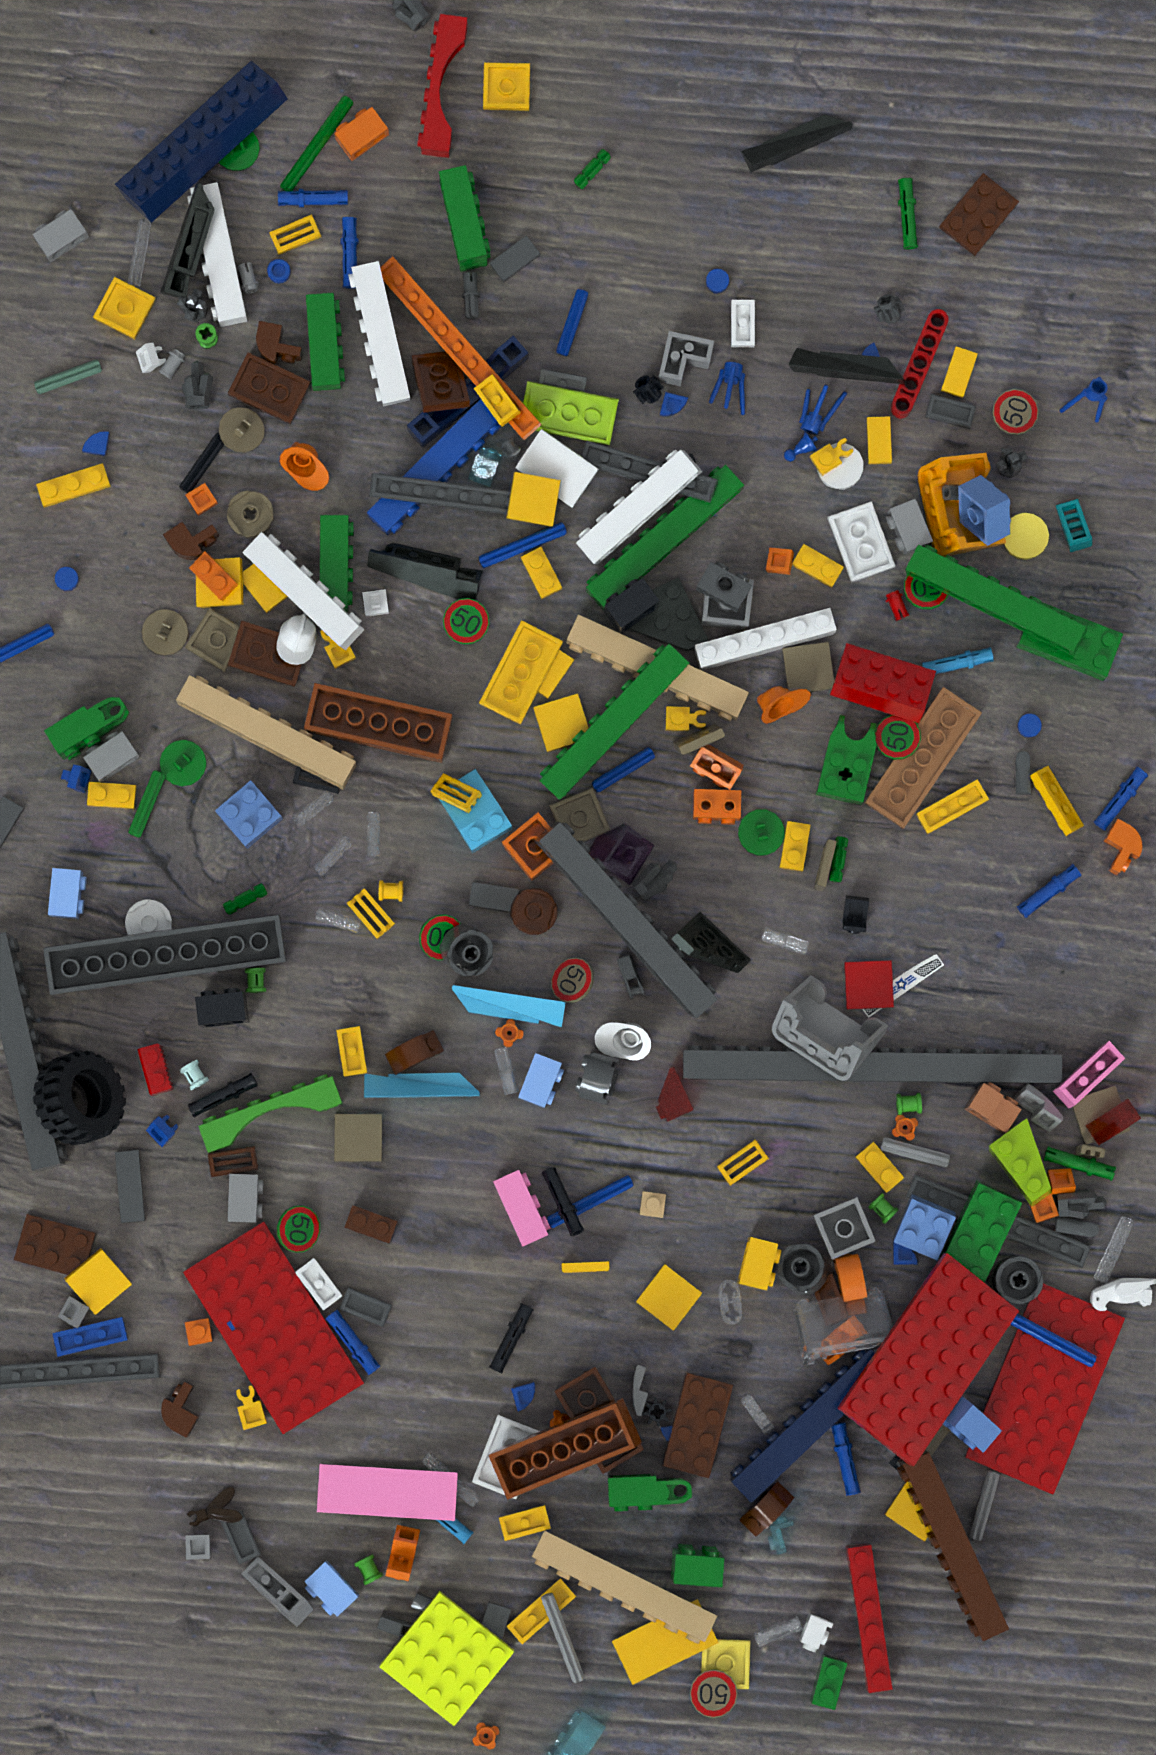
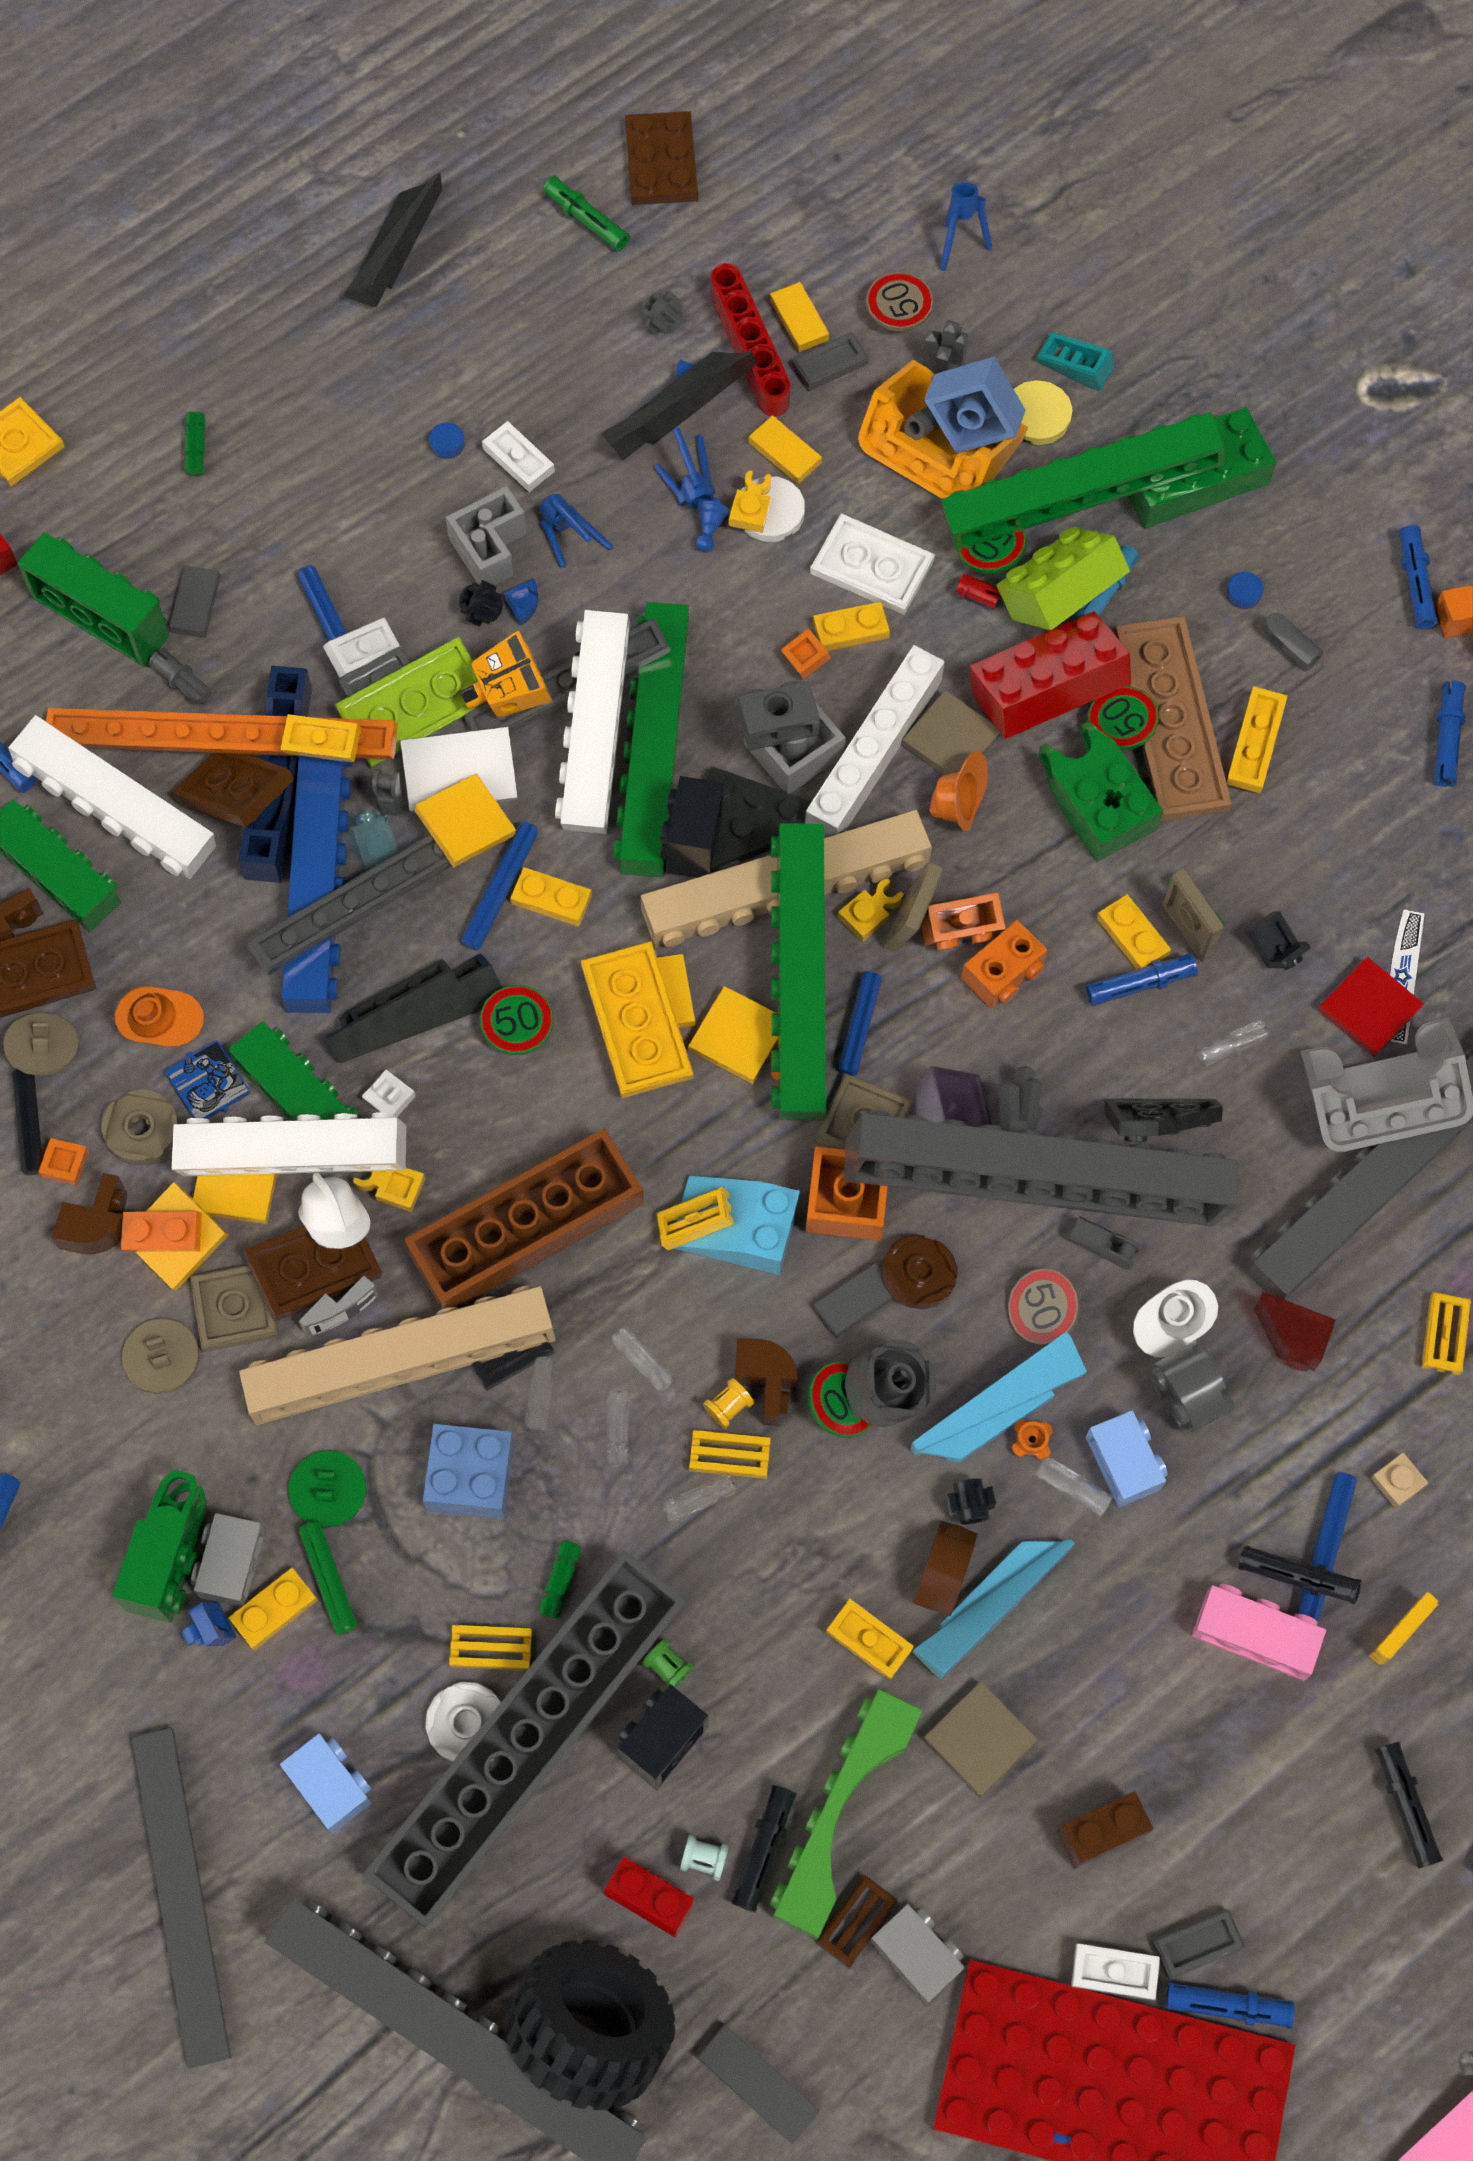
camera: 40 degrees left, 15 degrees down
blue tile [146,1115,178,1147] -> none
piece [277,1205,320,1253] -> none
green piece [738,809,784,856] -> none
light grey brick [886,499,933,556] -> none
yellow plate [1030,766,1084,836] -> none
none -> piece [164,1040,251,1119]
none -> light grey slope [299,1276,379,1337]
none -> white plate [323,617,400,678]
none -> yellow tile [449,1625,533,1671]
none -> light orange torso [460,631,553,717]
none -> reddish brown brick [735,1338,797,1426]
none -> black gear [946,1478,997,1525]
none -> lime brick [996,527,1130,630]
none -> blue pin [1085,953,1198,1007]

